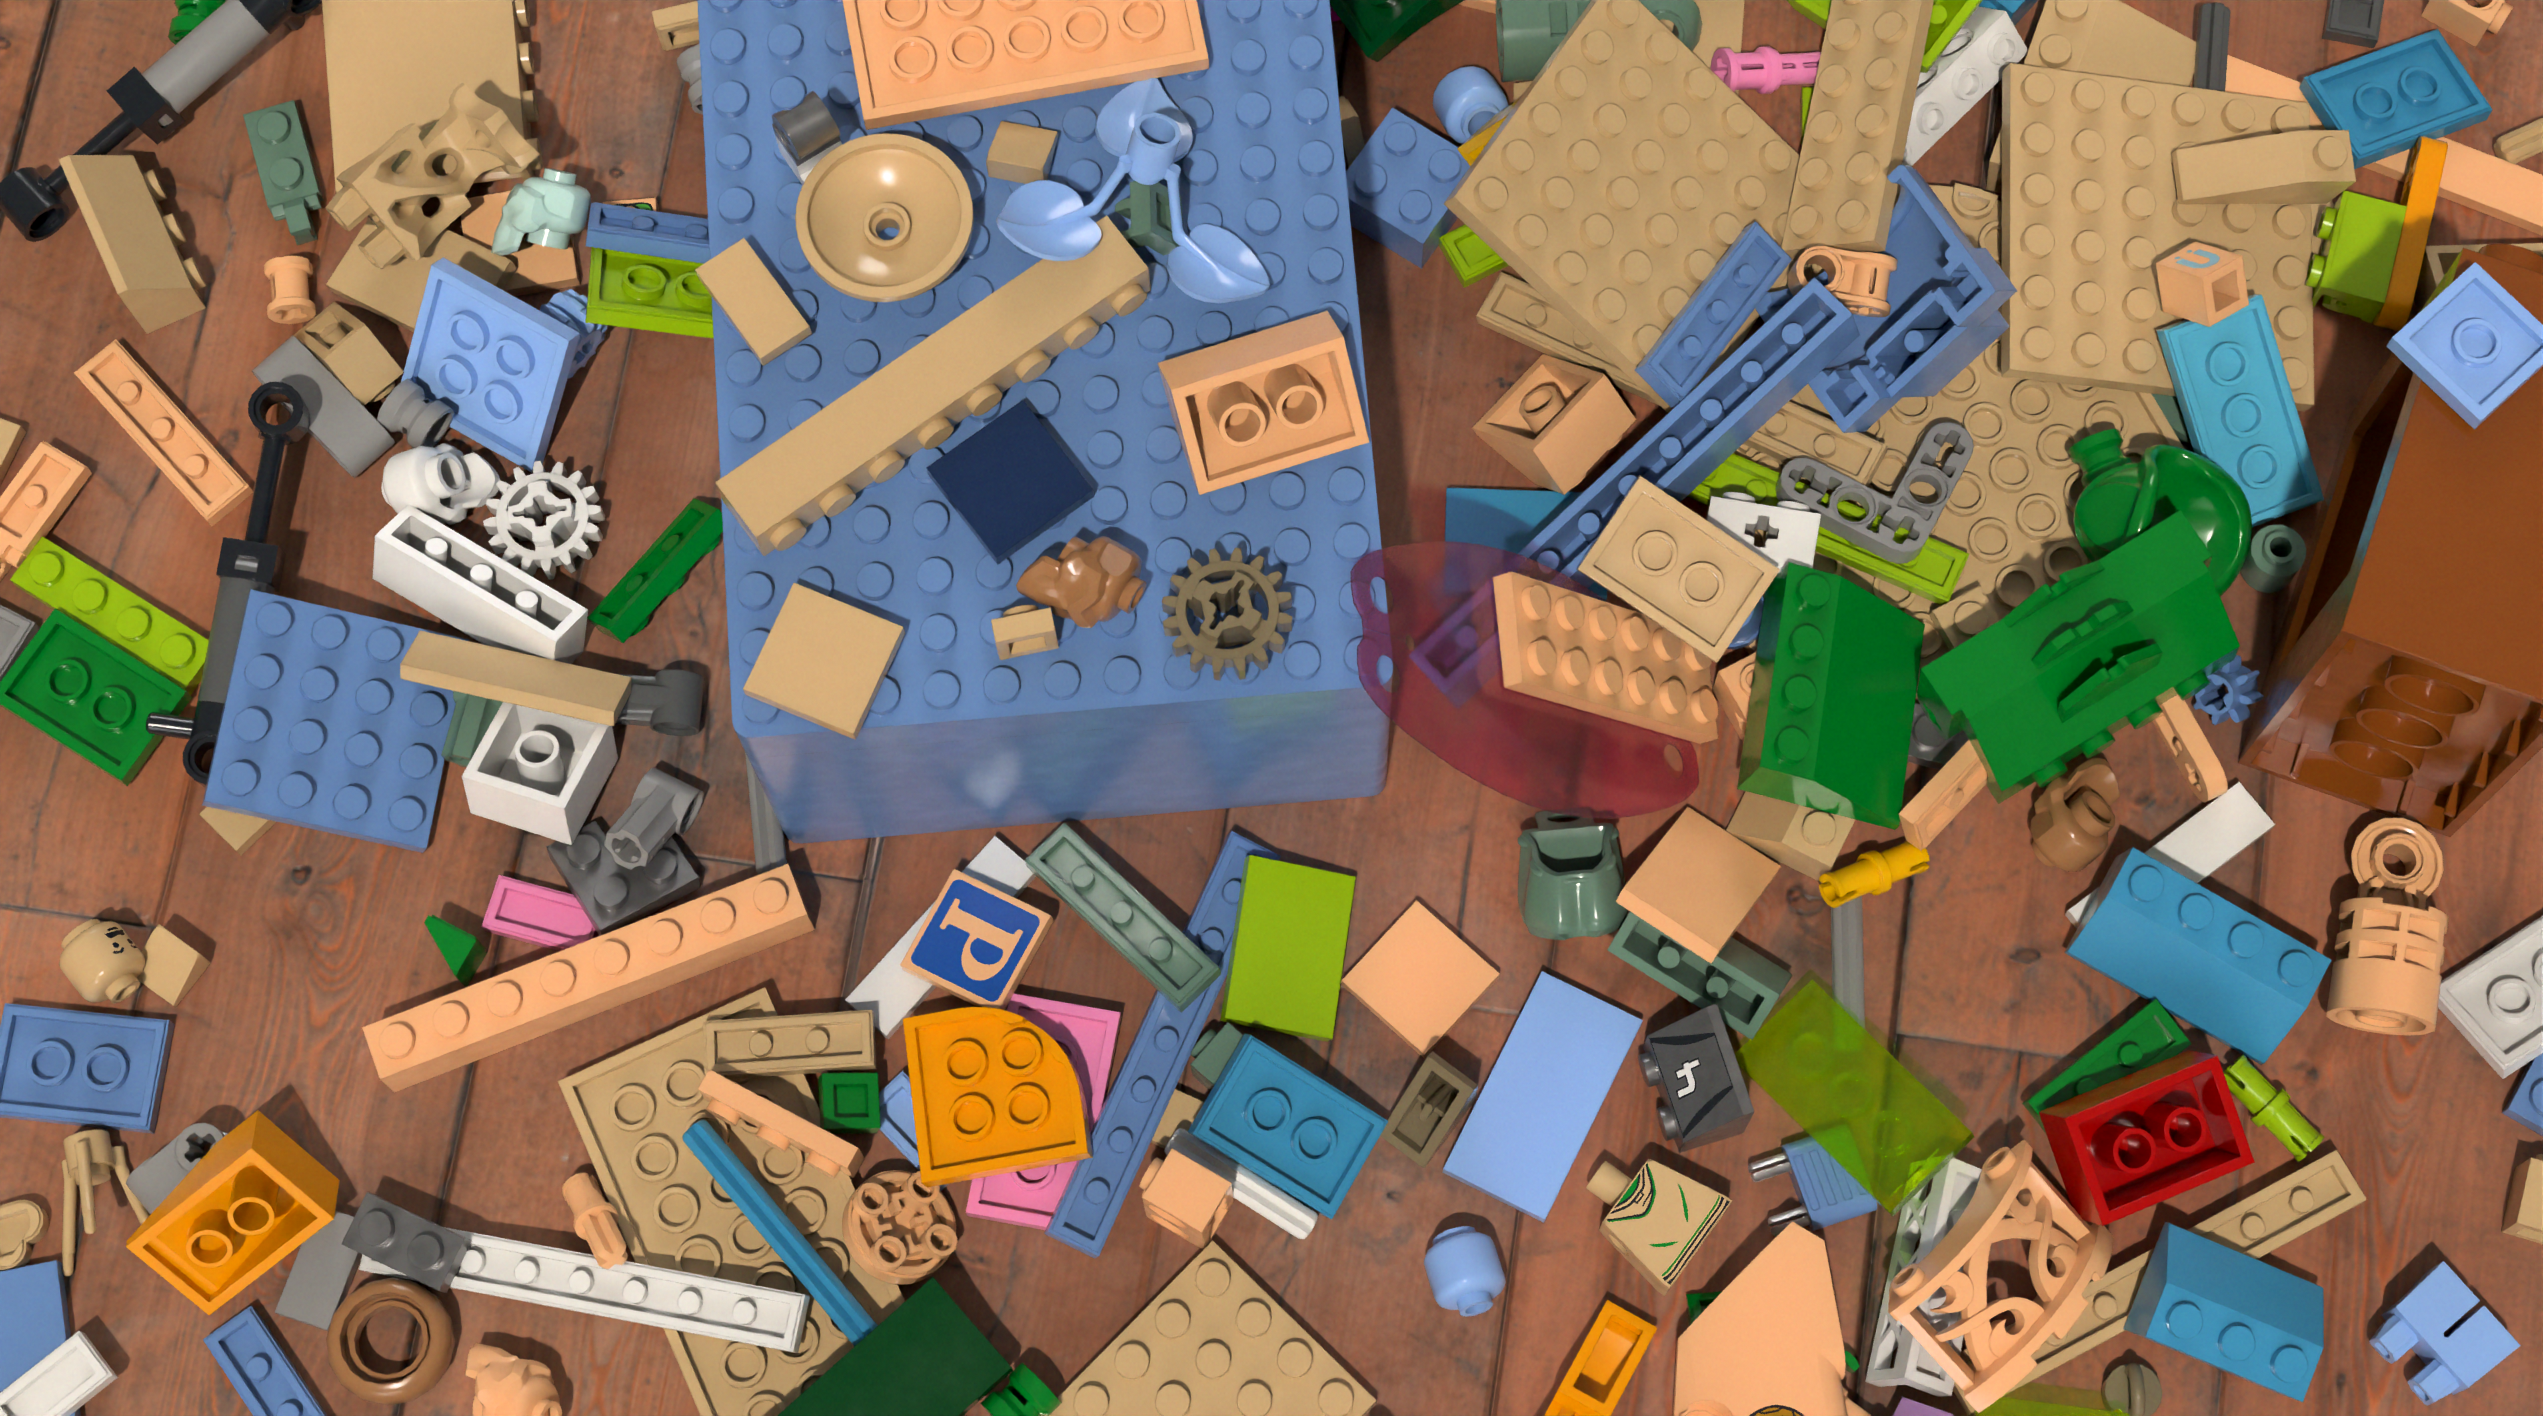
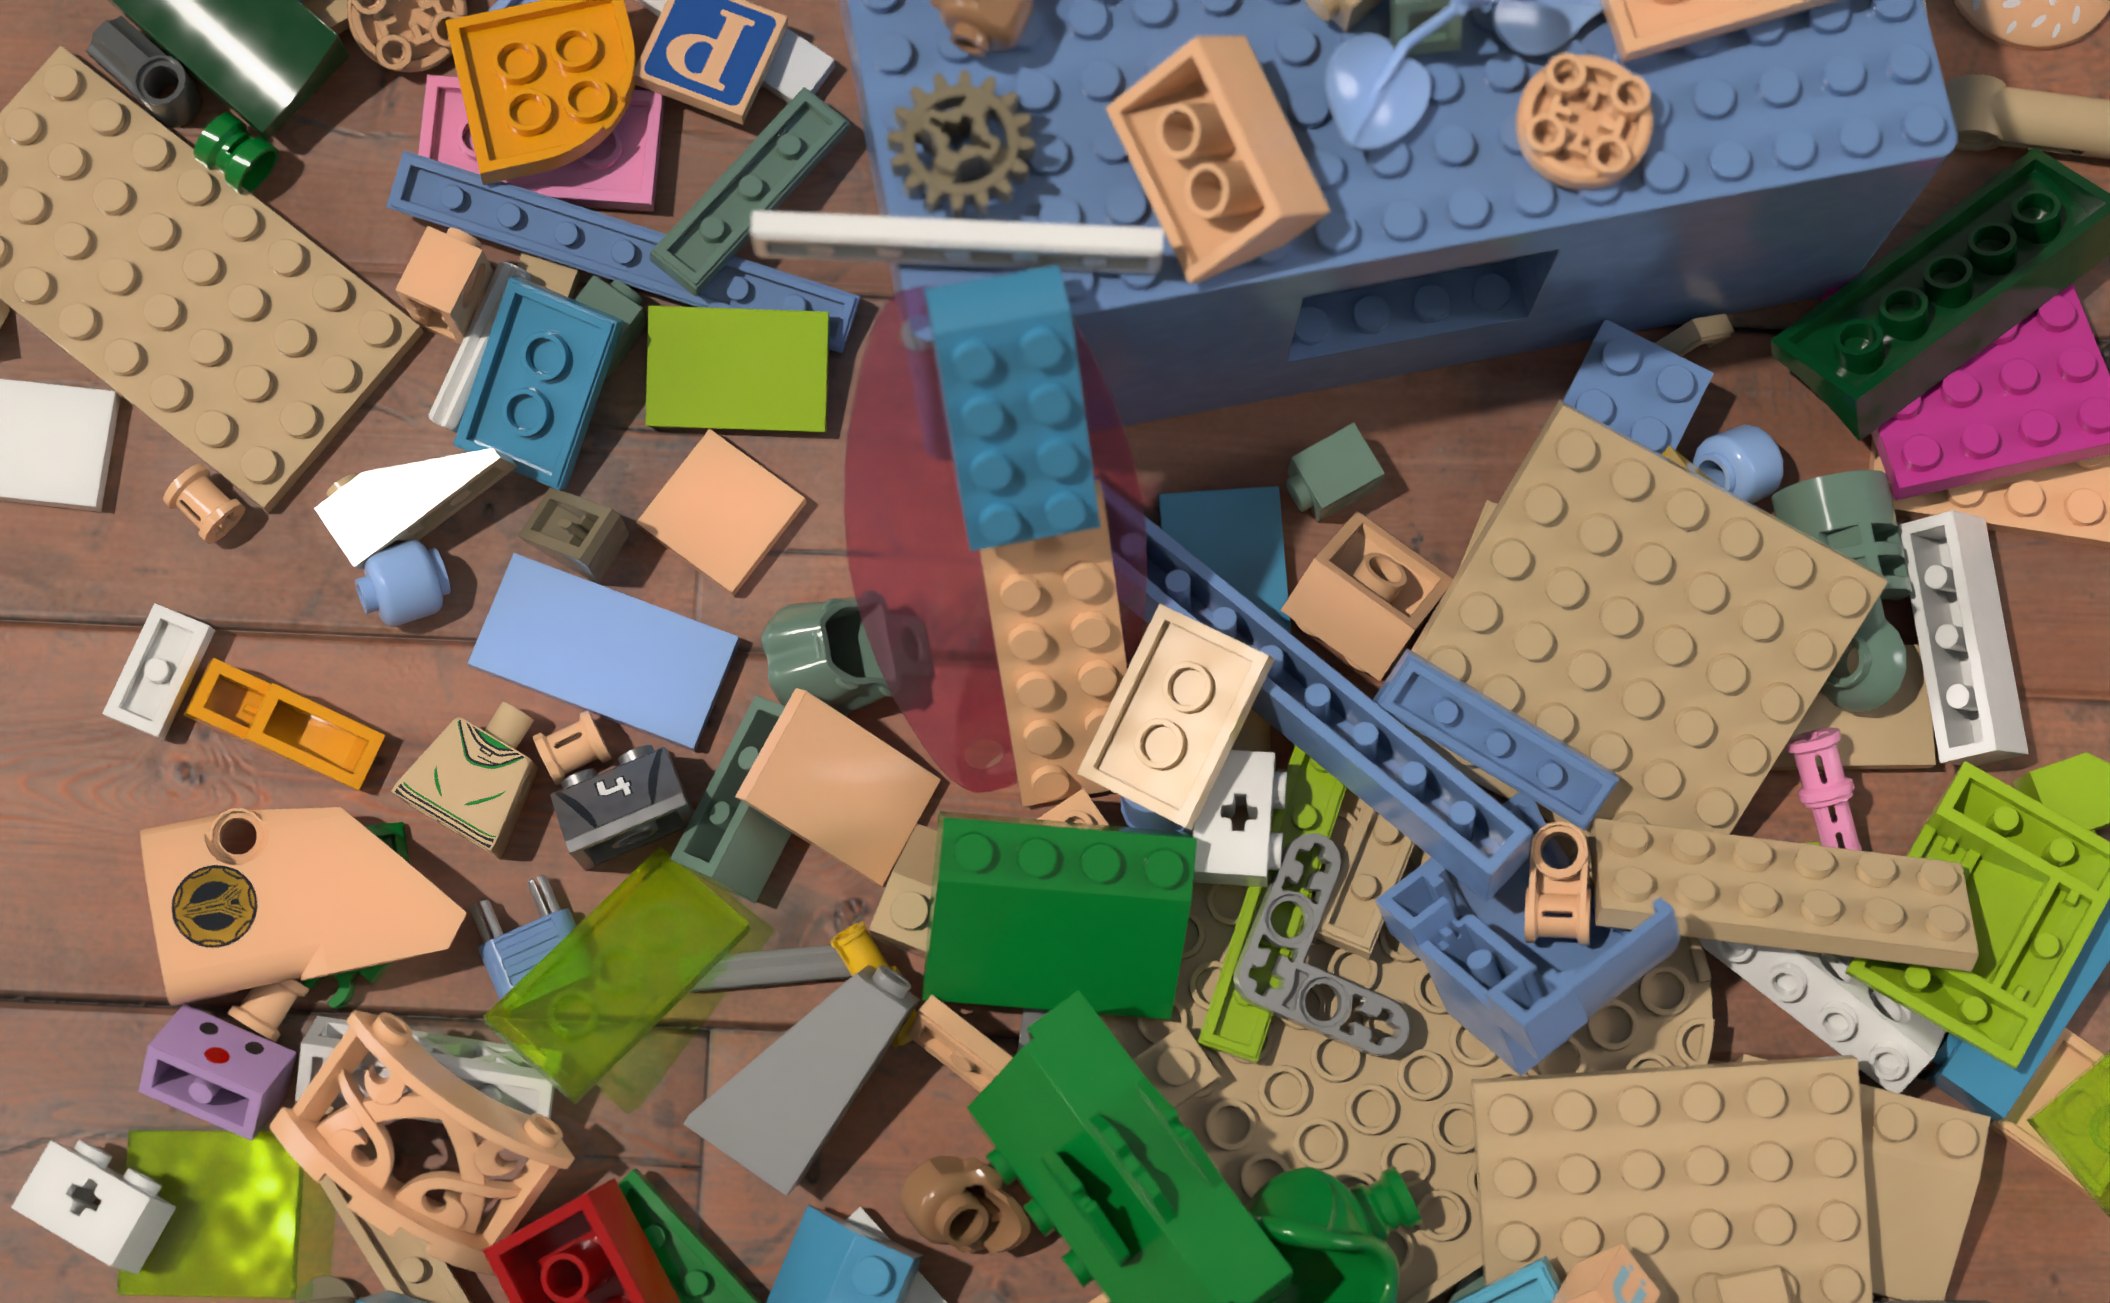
camera: 80 degrees right, 5 degrees up
none -> slope [314,448,518,570]
none -> light nougat bush [532,710,612,786]
none -> light grey slope [683,965,920,1196]
none -> white tile [751,211,1164,274]
none -> dark azure brick [924,265,1100,551]
none -> sand green brick [1285,423,1385,523]
none -> light nougat tile [1515,53,1653,190]

